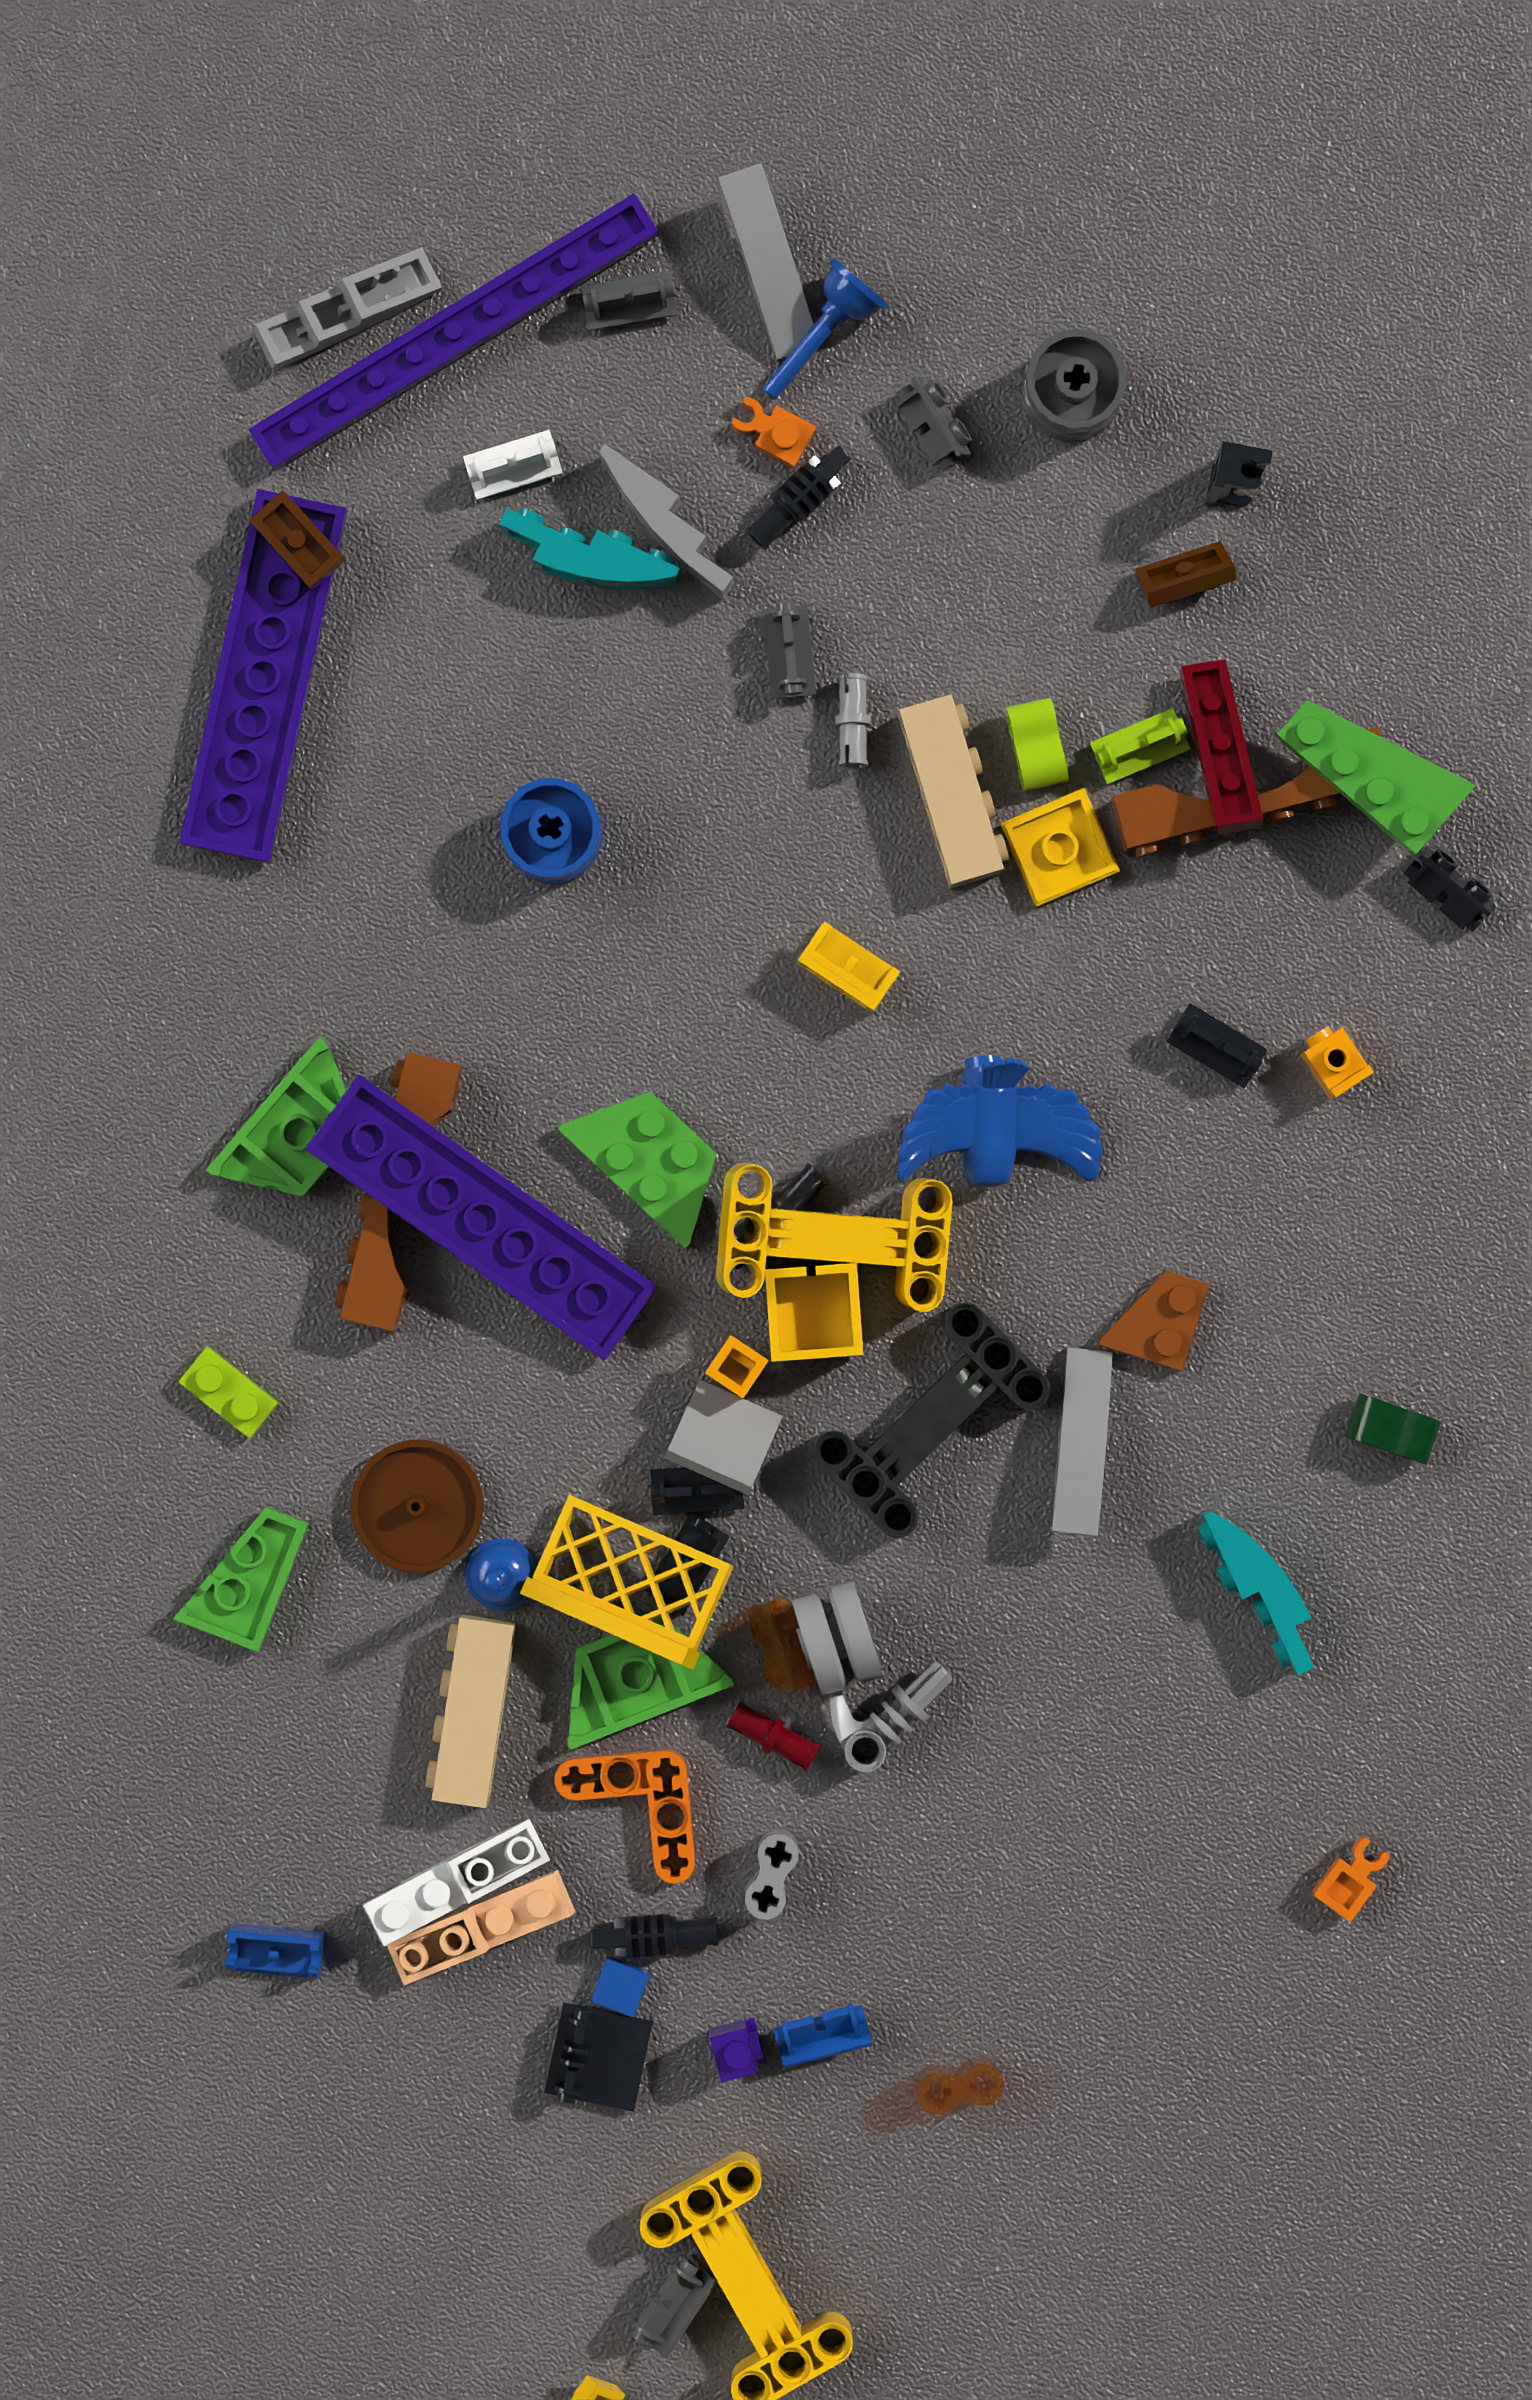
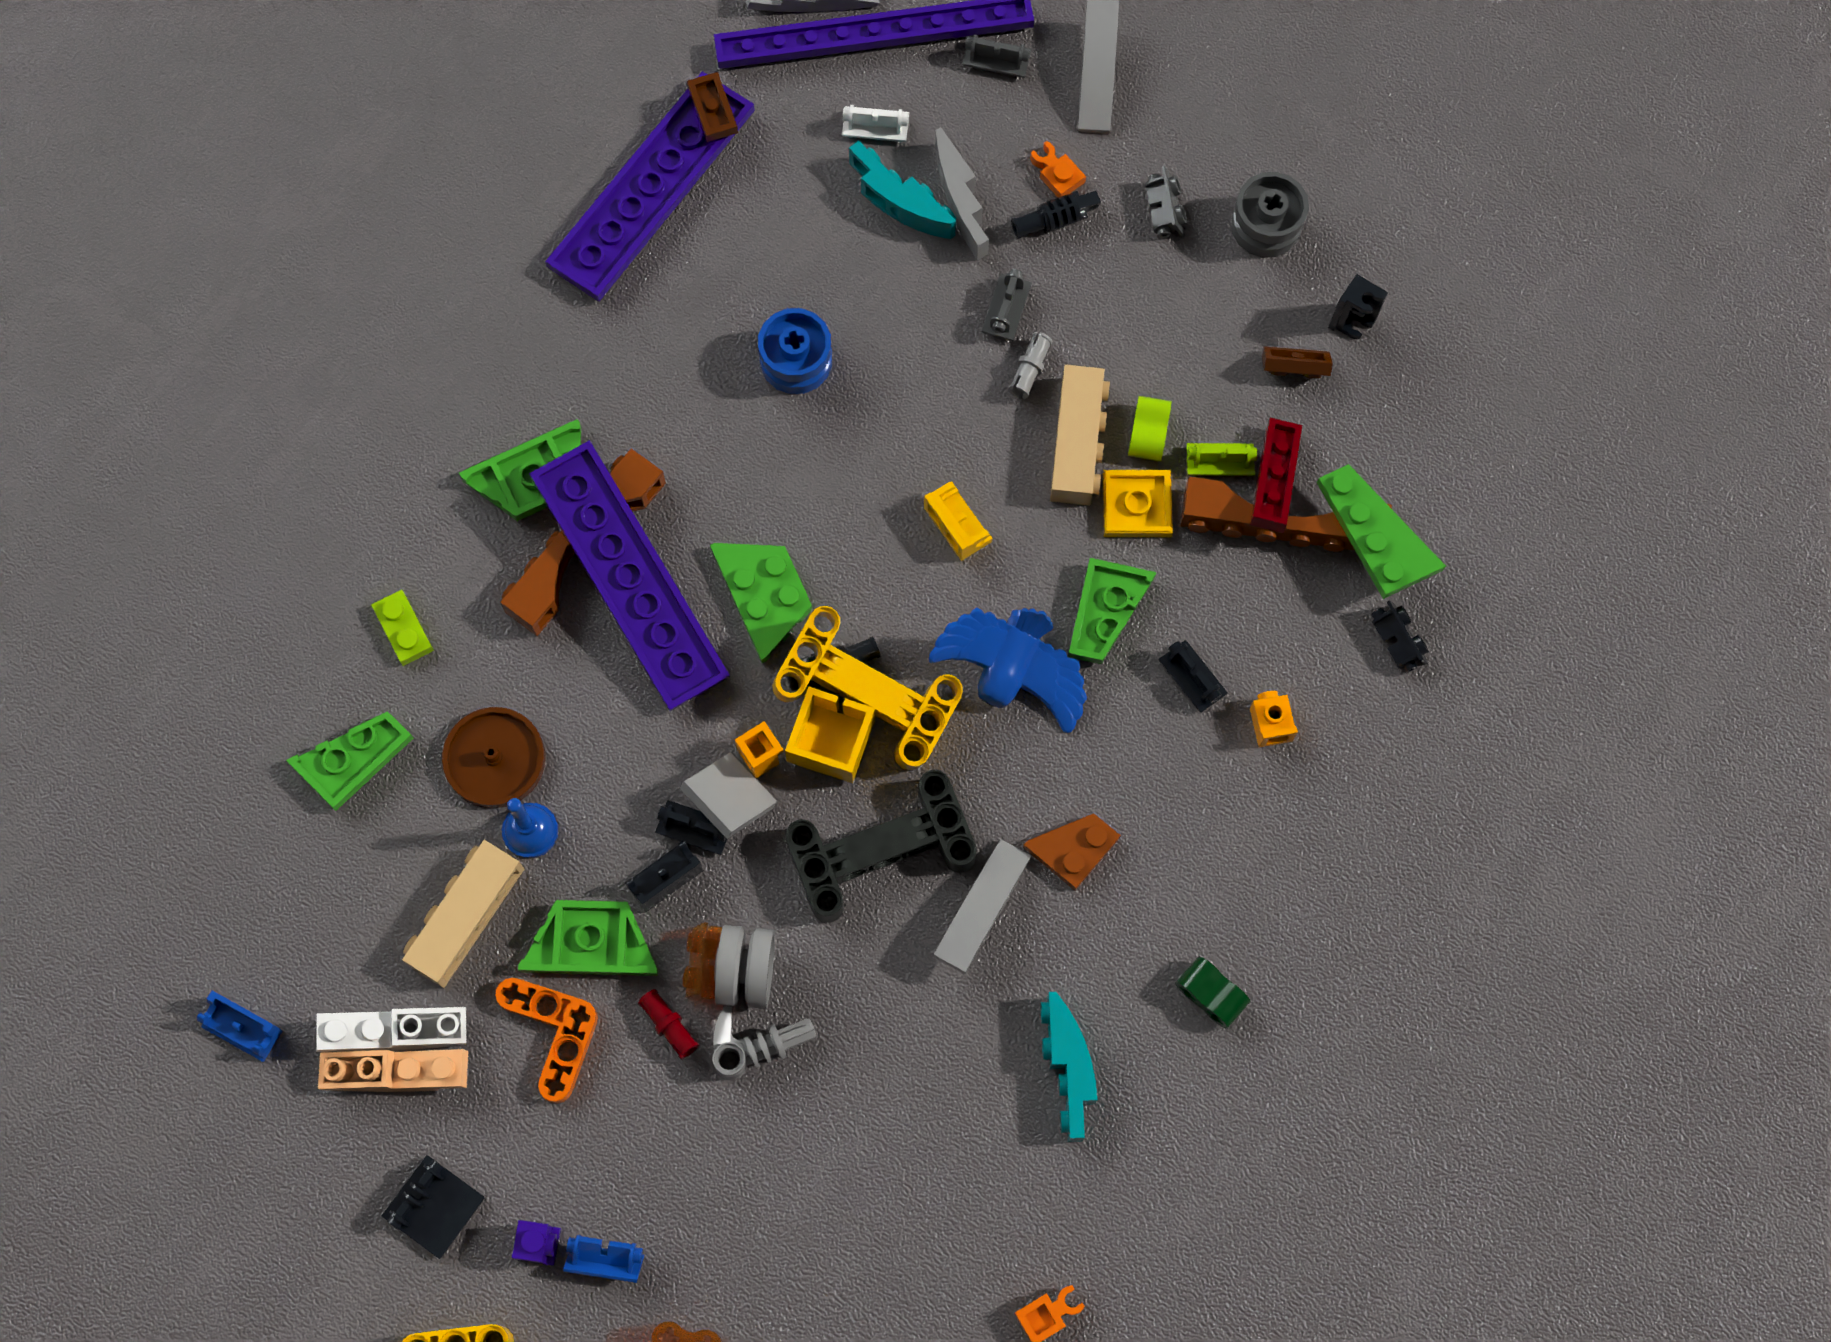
camera: 20 degrees right, 15 degrees down
yellow fence [520,1495,734,1670] -> none
black hinge [590,1914,718,1959] -> none
blue tile [591,1956,650,2018] -> none
light grey axle [745,1829,799,1920] -> none
blue piece [763,257,889,399] -> none
none -> bright green wing [1068,558,1157,664]

